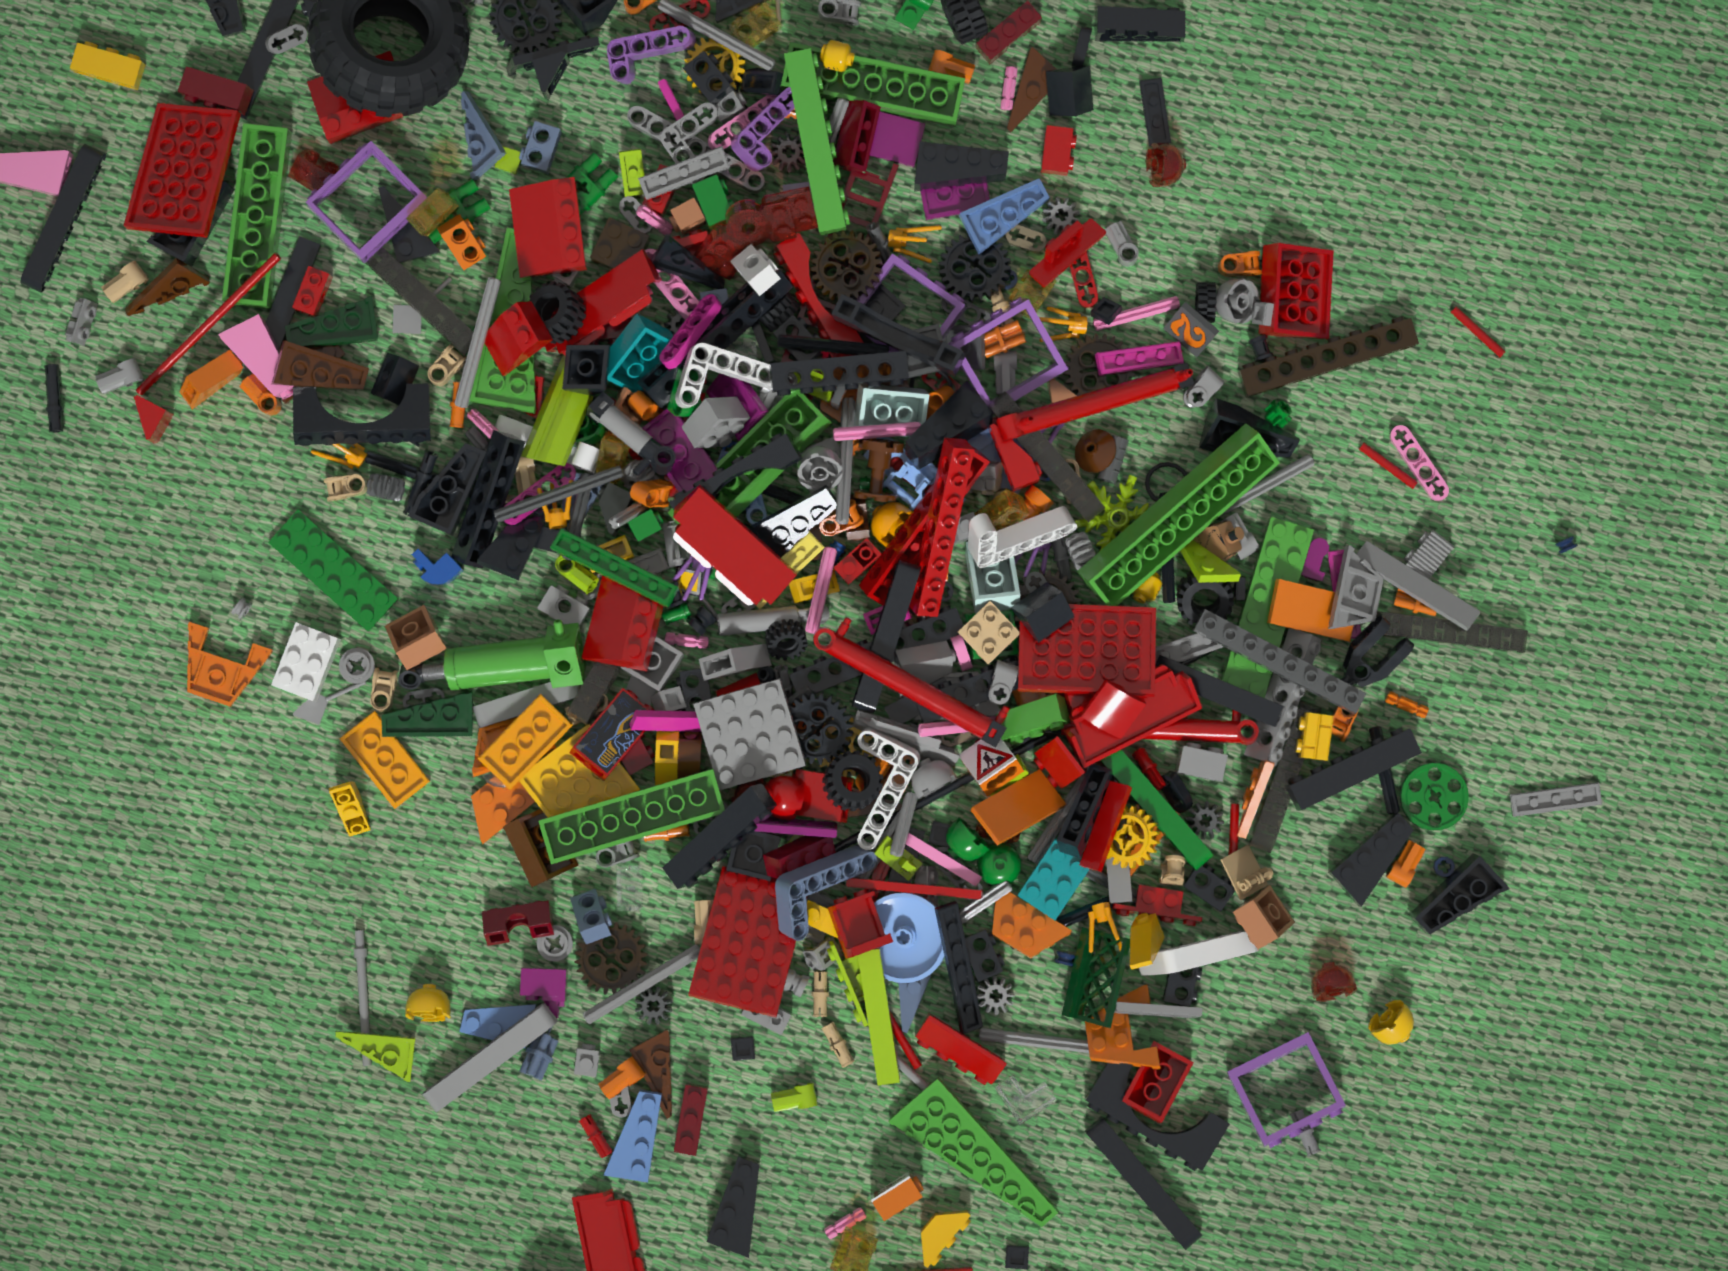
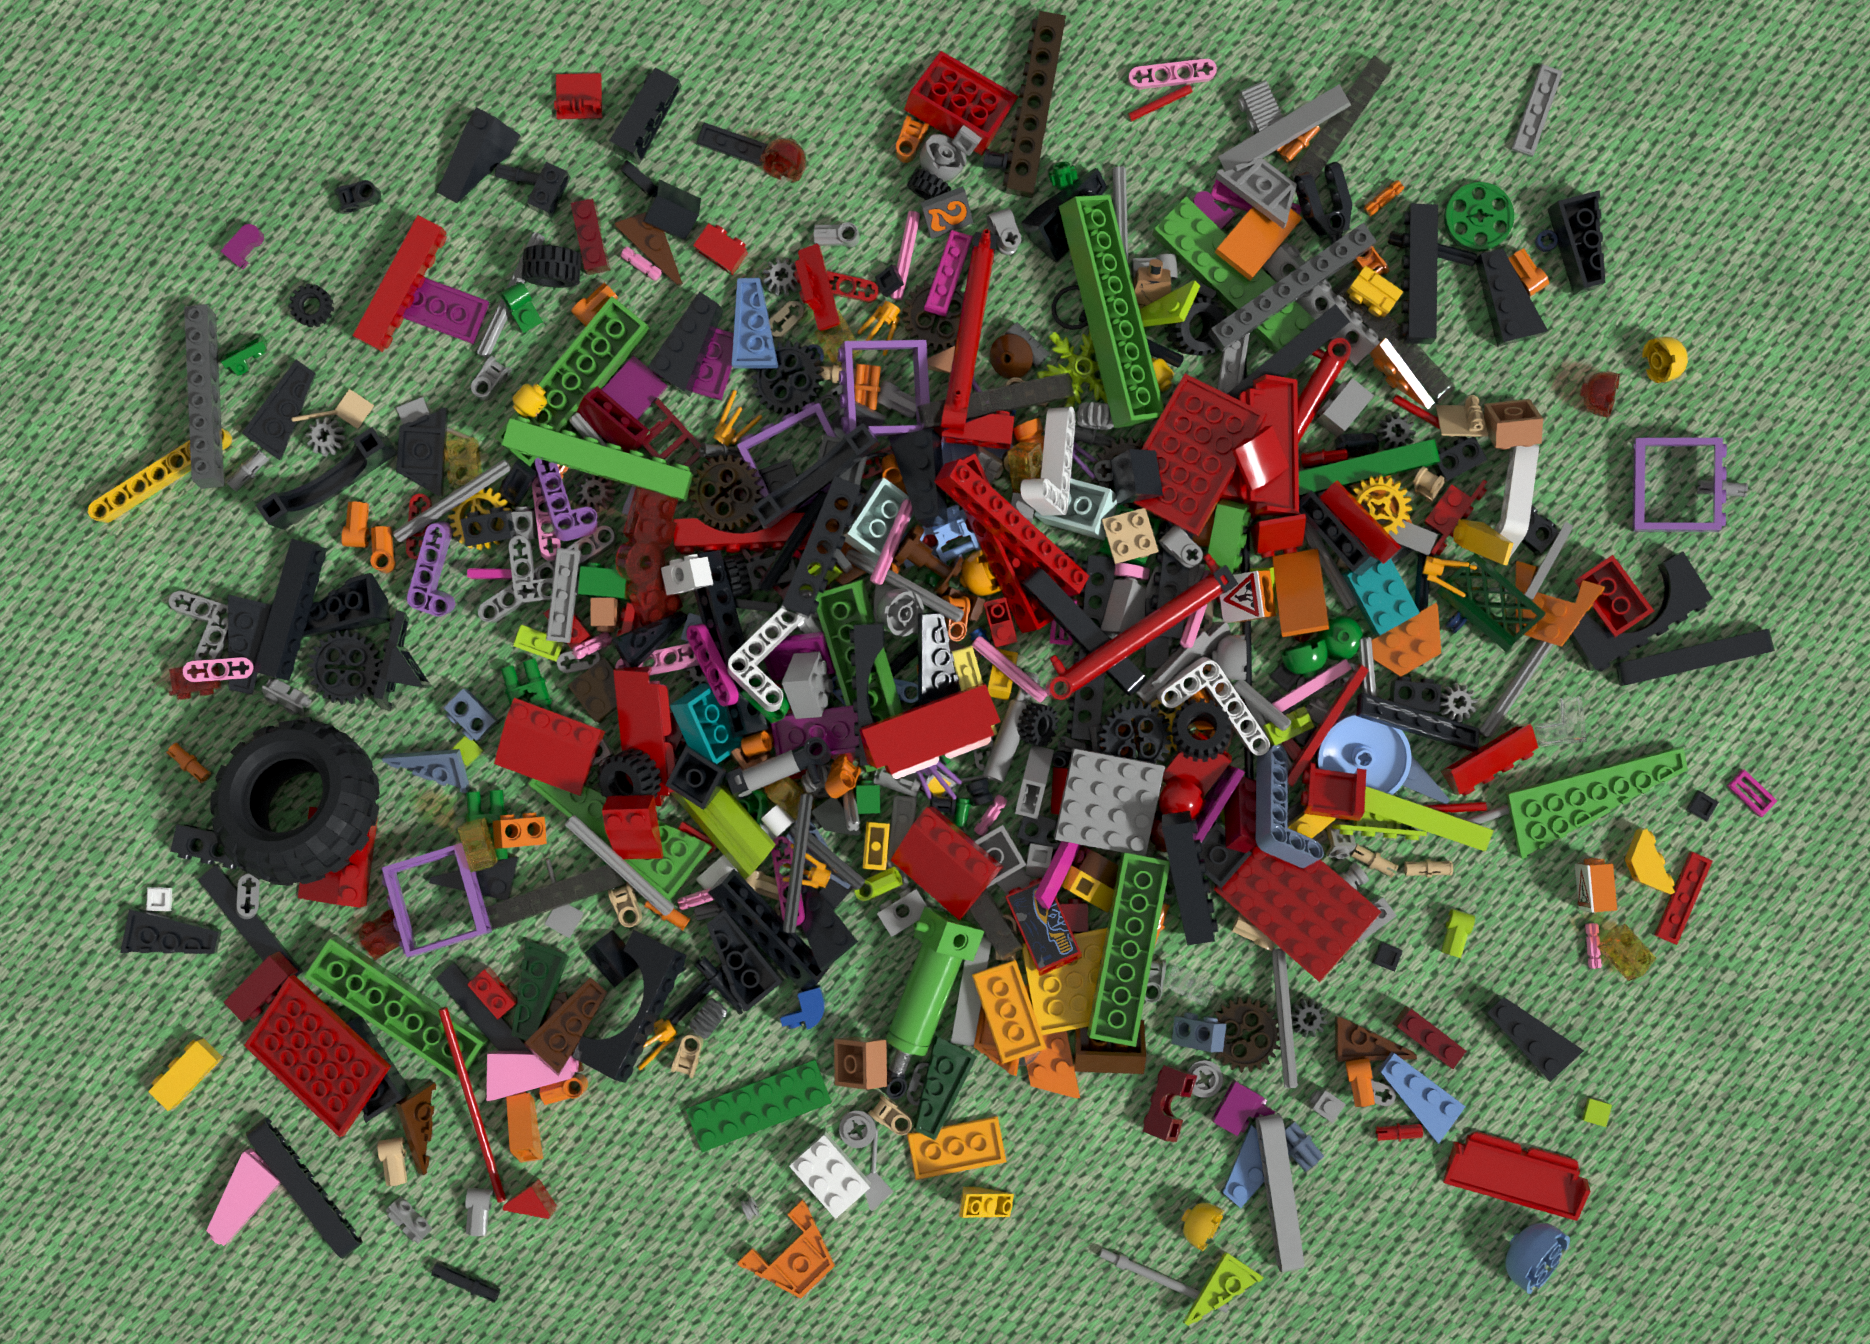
camera: 60 degrees left, 0 degrees up
green tile [550,528,679,608] -> none

